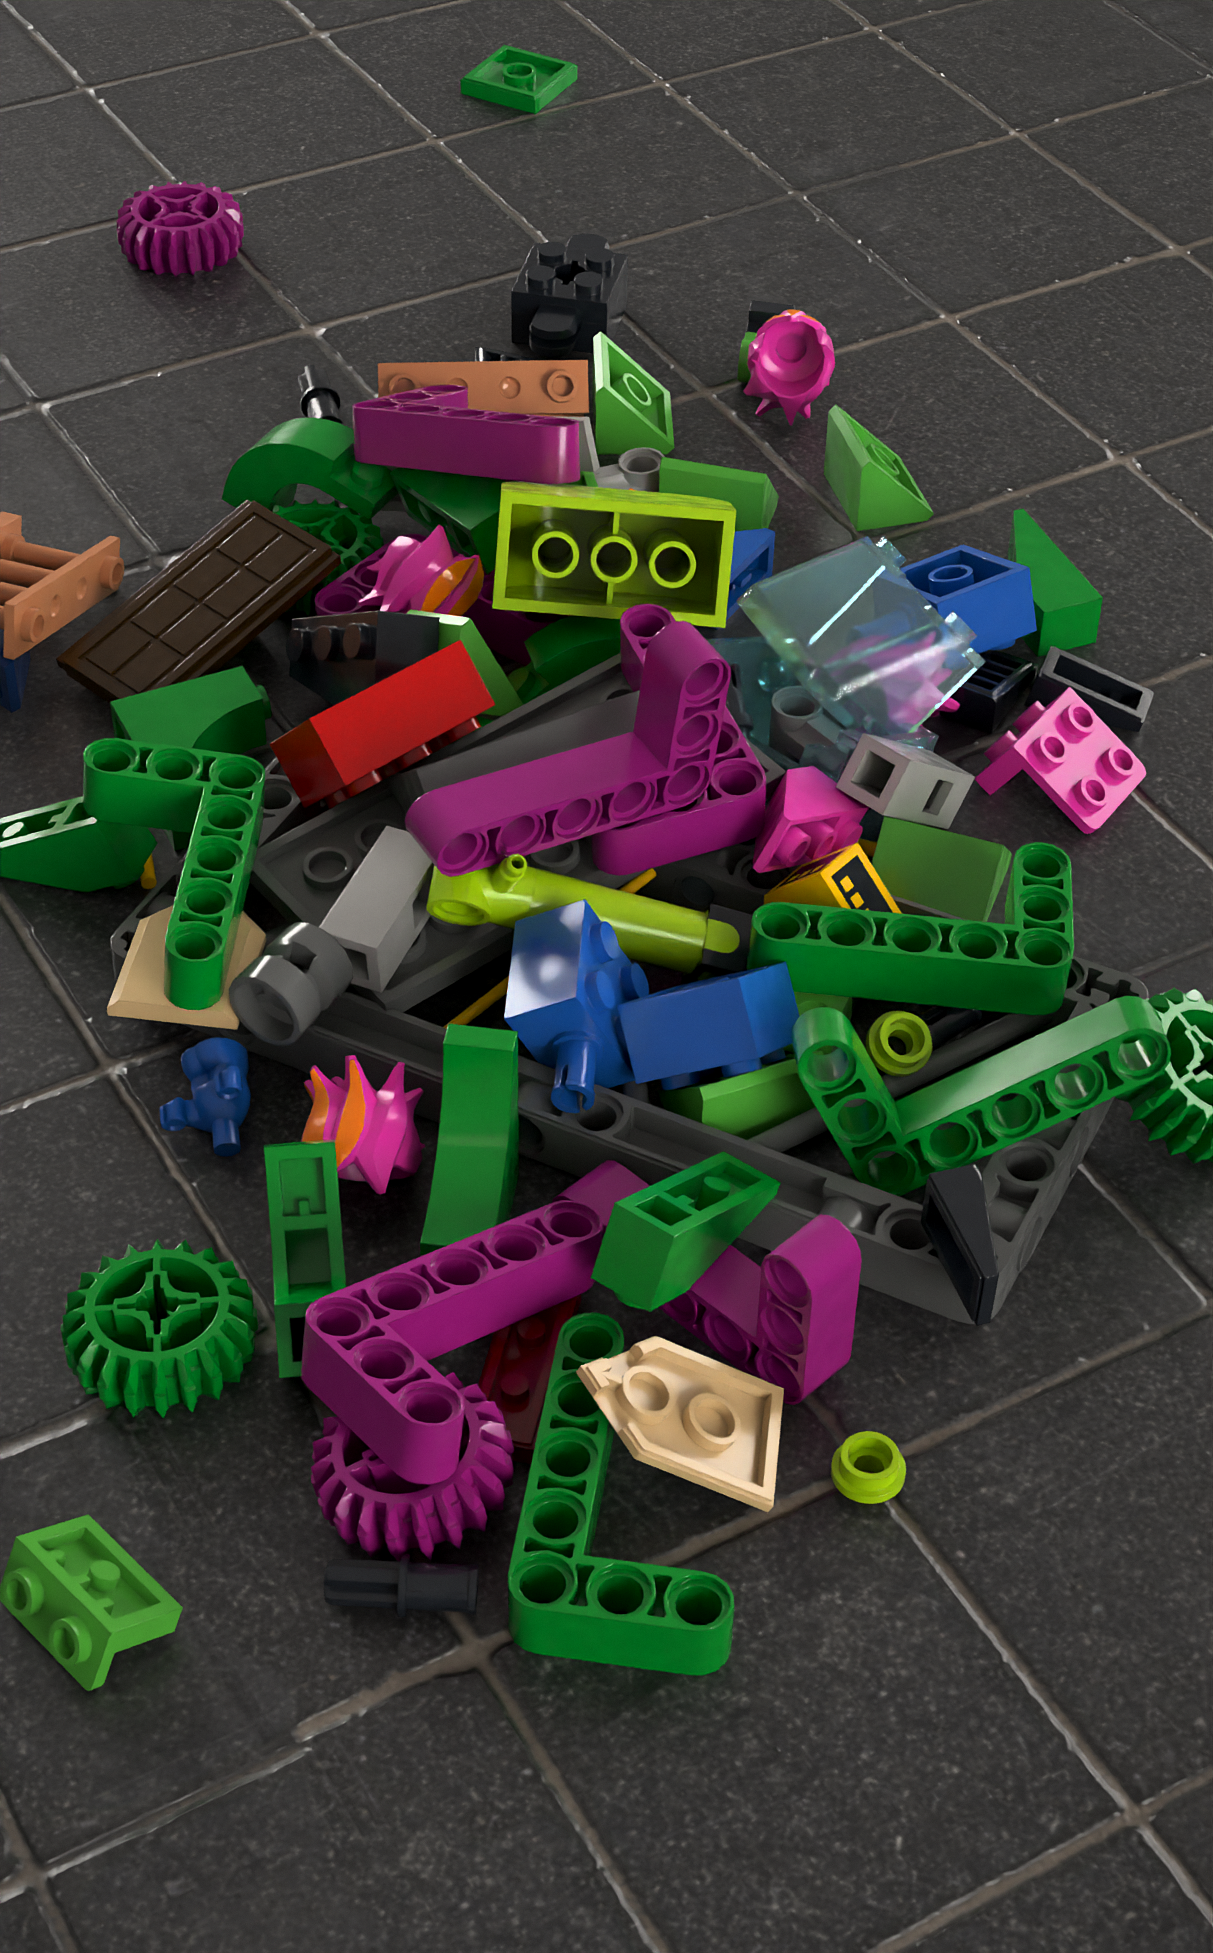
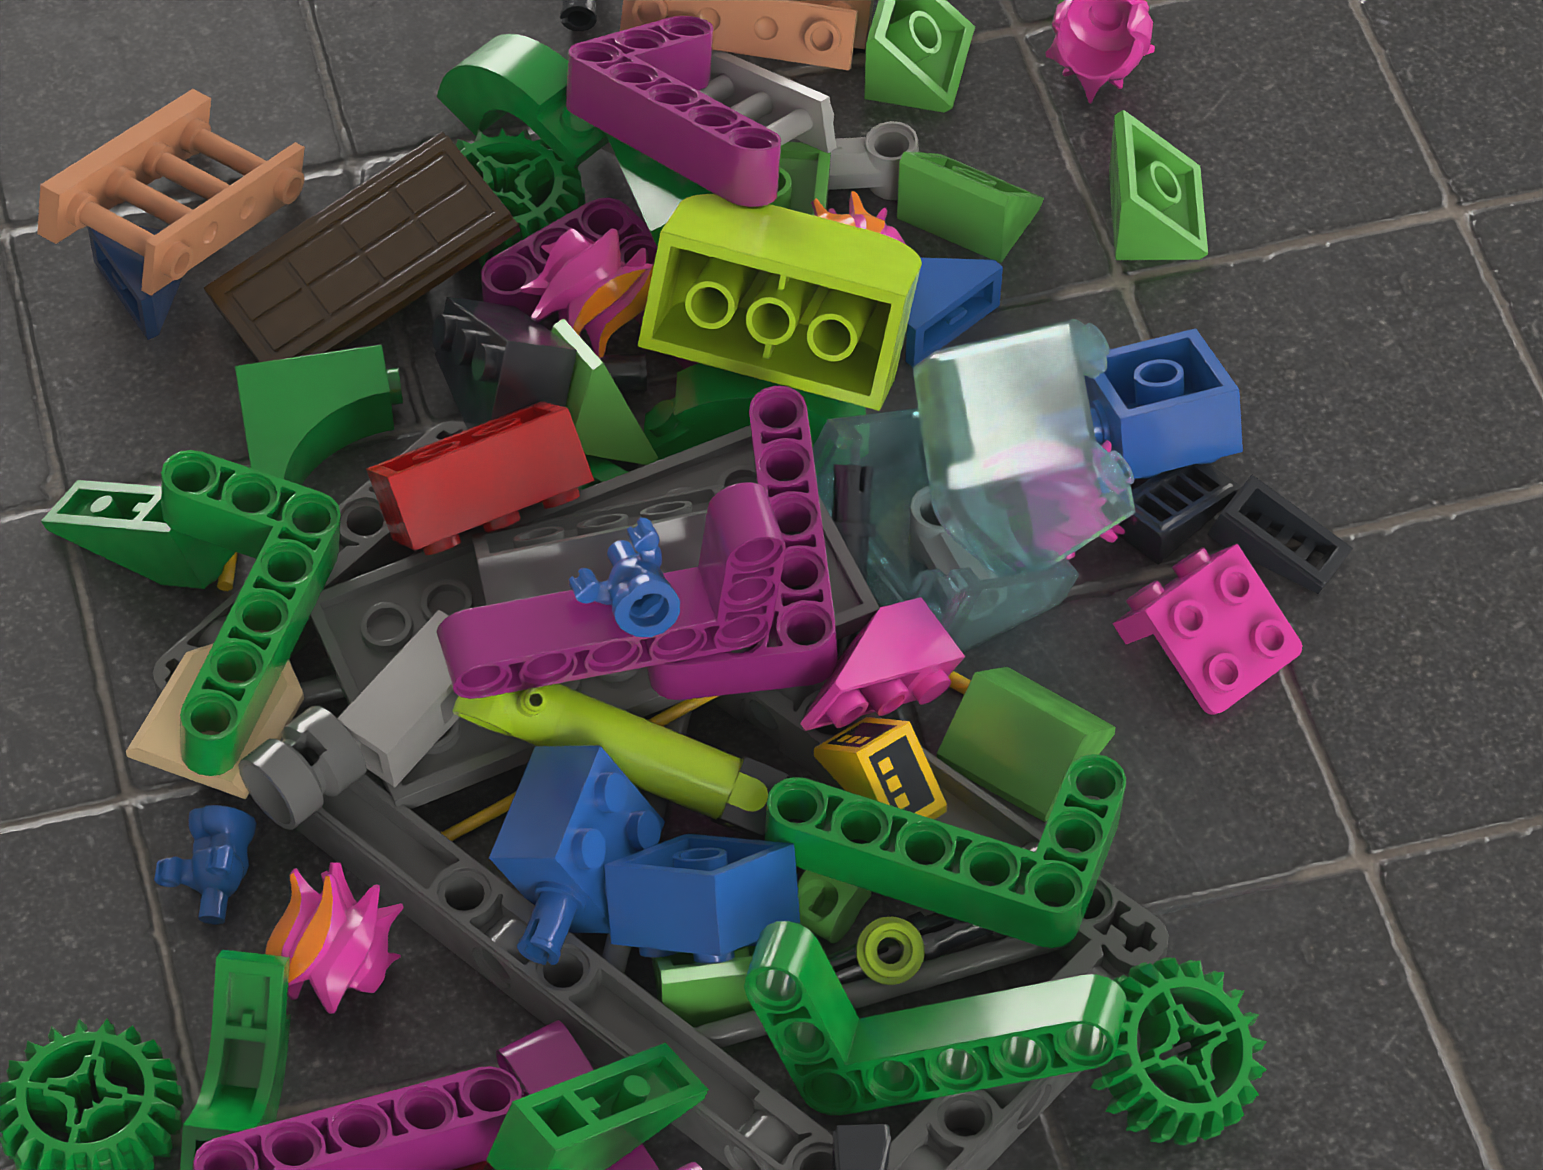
camera: 15 degrees right, 10 degrees up
green arch [420,1024,519,1256] -> none
light grey brick [836,733,975,829] -> none
green slope [1008,508,1103,657] -> none
none -> blue piece [569,518,680,637]

